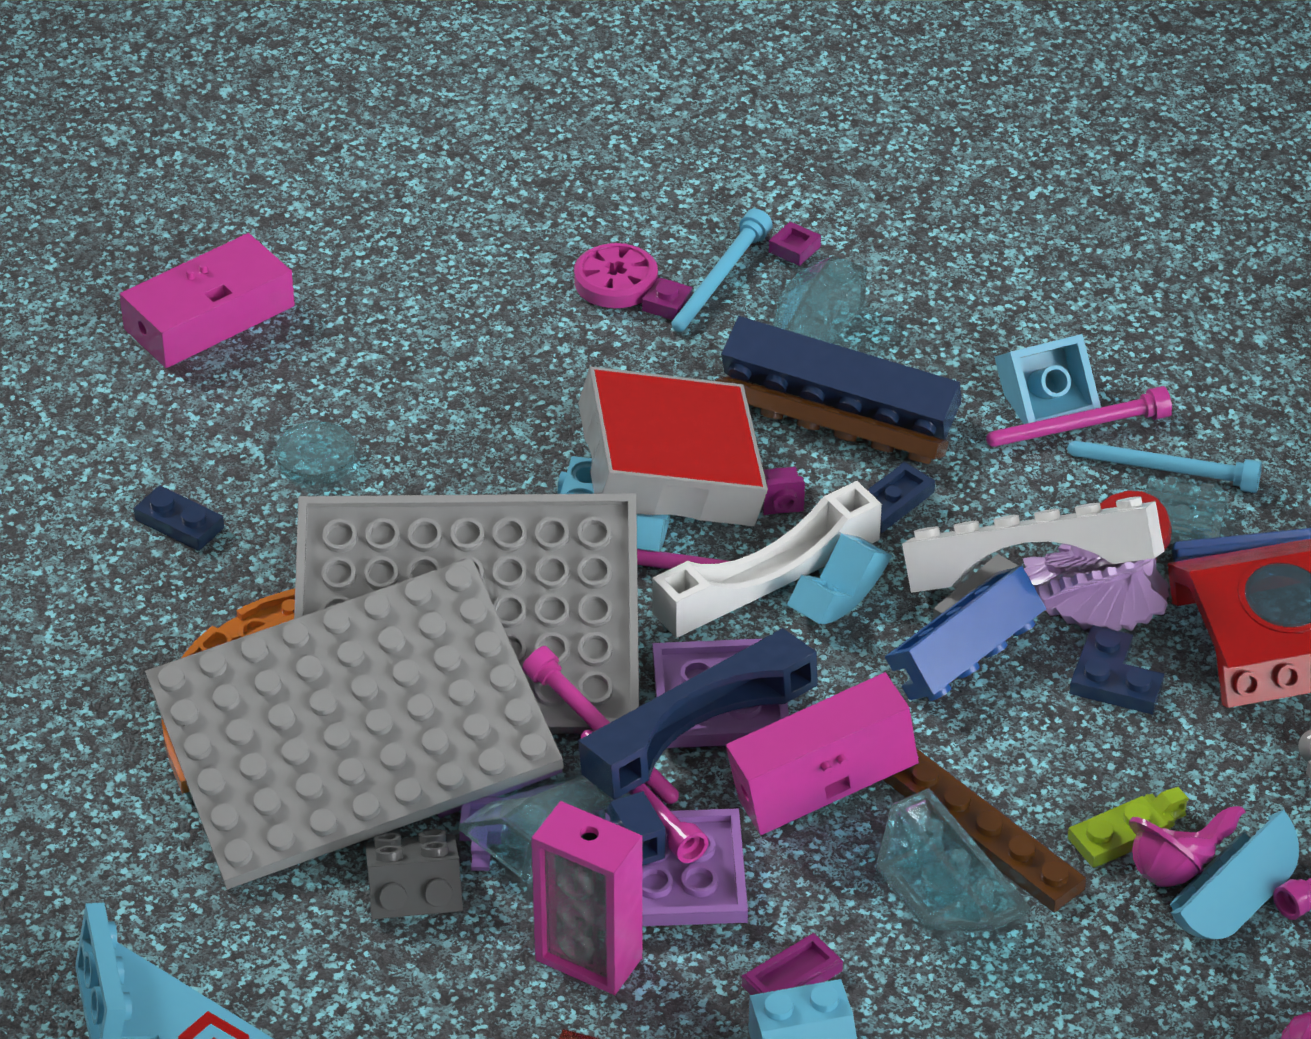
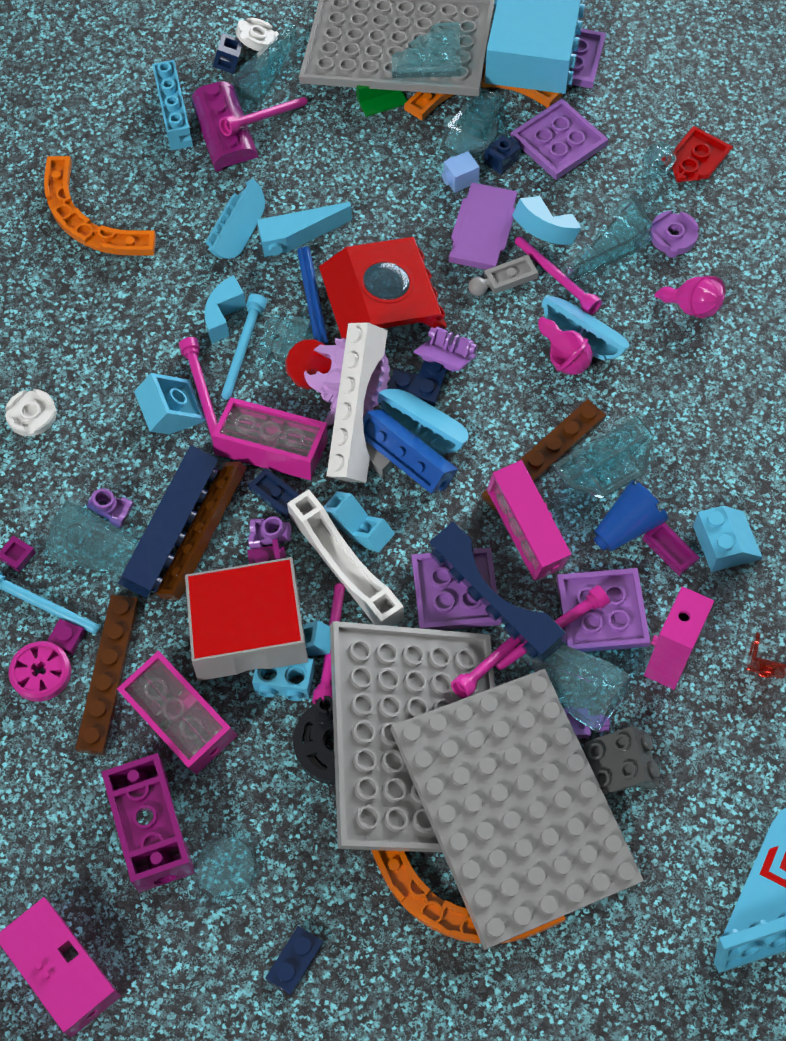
camera: 90 degrees left, 20 degrees up
dark blue brick [607,791,666,866] -> none
lime hinge [1067,787,1189,868] -> none
none -> white tile [5,389,57,436]
none -> reddish brown plate [75,595,139,755]
none -> medium lavender plate [87,489,134,528]
none -> magenta plate [101,753,196,893]
none -> clear brick [117,650,238,775]
none -> medium azure brick [205,275,246,343]
none -> brick [212,397,328,481]
none -> medium lavender plate [248,516,291,549]
none -> medium azure brick [378,389,468,455]
none -> medium lavender hinge [414,327,477,371]
none -> blue cone [593,480,668,551]

